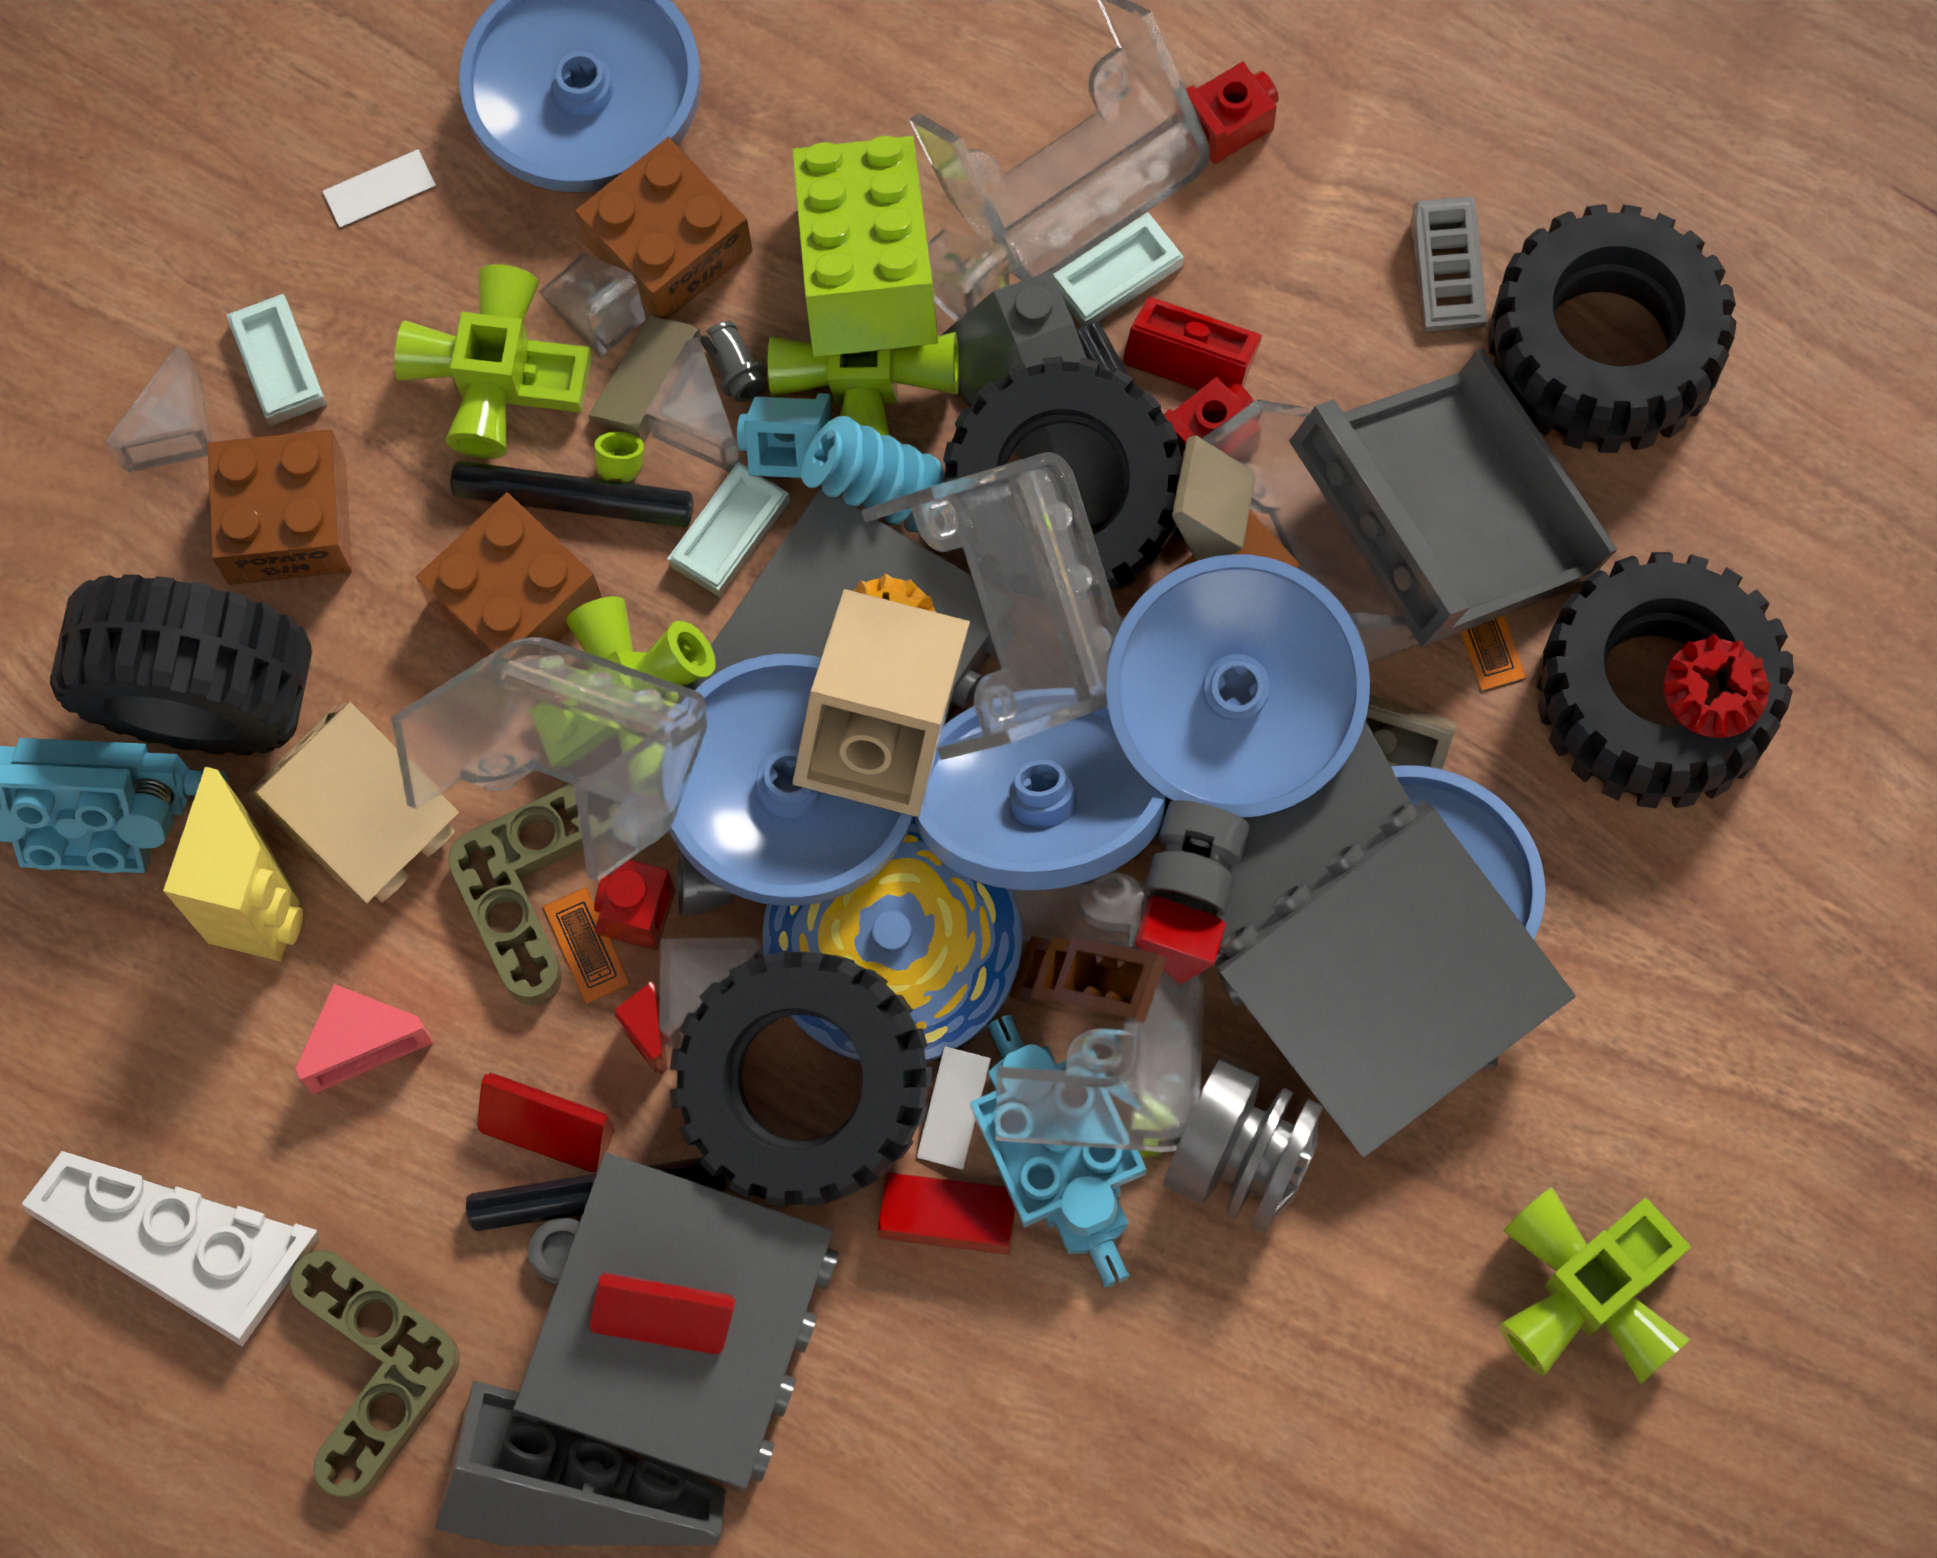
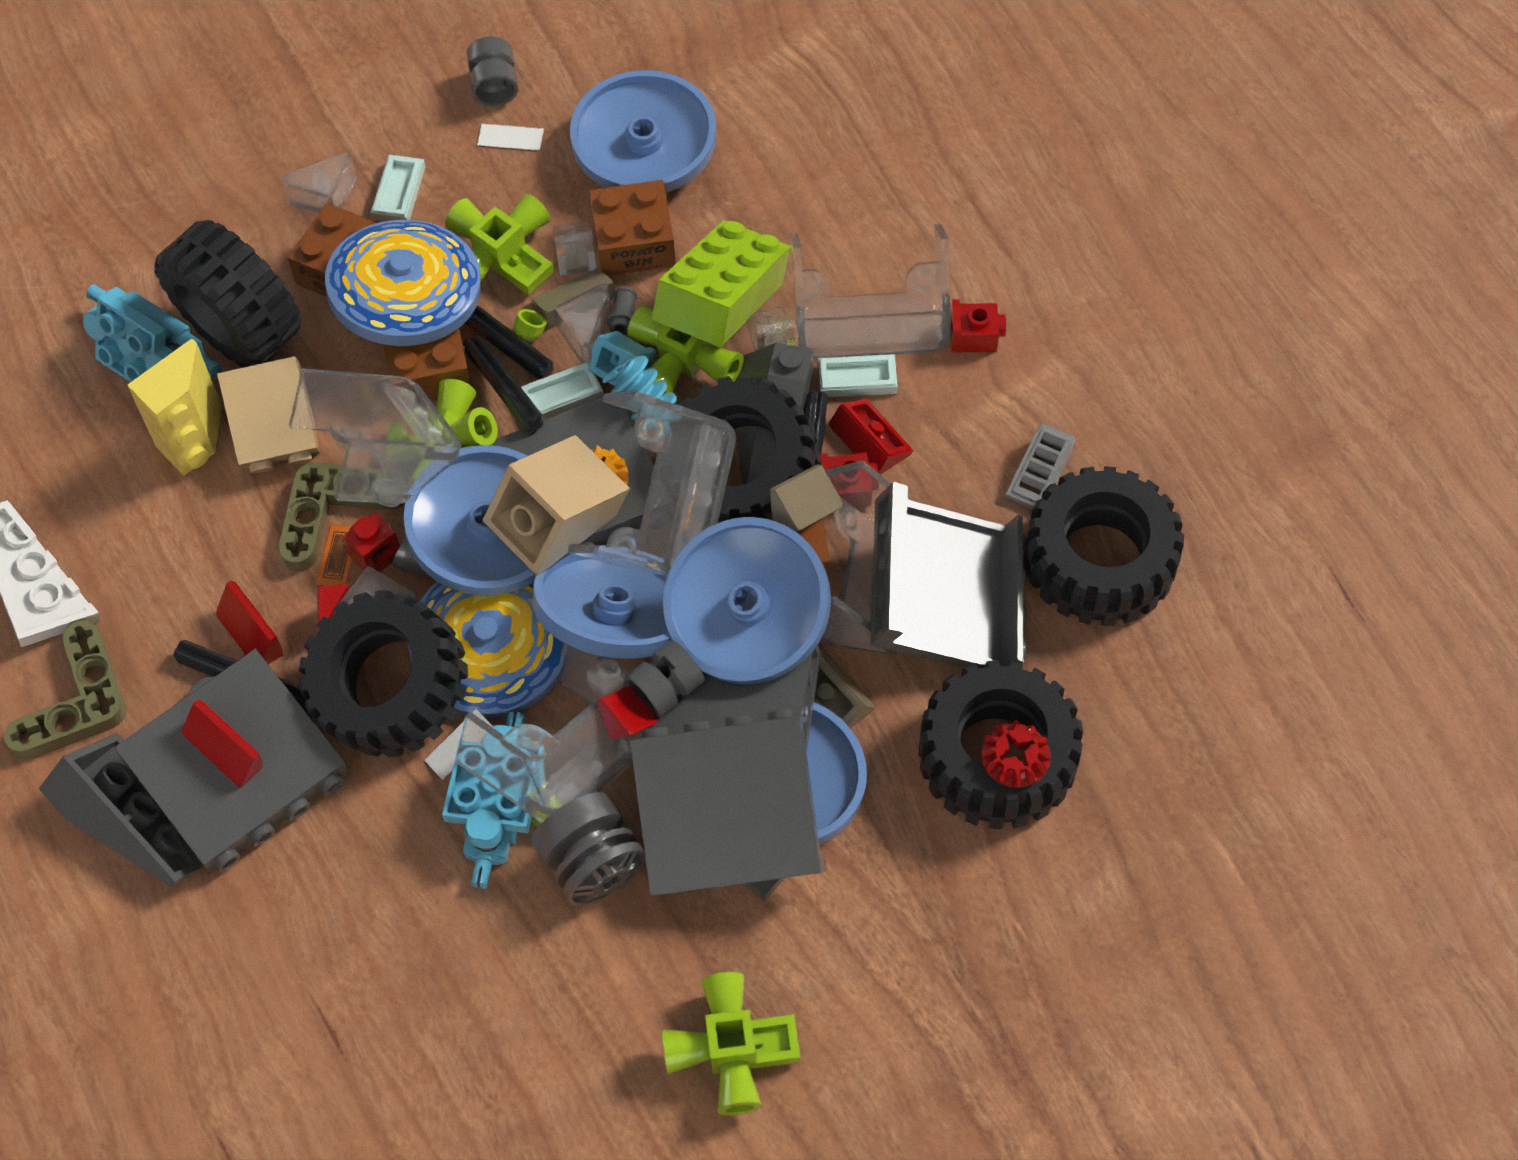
camera: 30 degrees right, 10 degrees down
coral slope [296,984,433,1094] -> none
red slope [877,1172,1016,1255] -> none
reddish brown slope [1010,936,1167,1023] -> none
sticker [1460,615,1527,691] -> none
none -> dish [325,220,481,346]
none -> black axle [463,334,544,432]
none -> dark grey wheel [467,36,518,106]

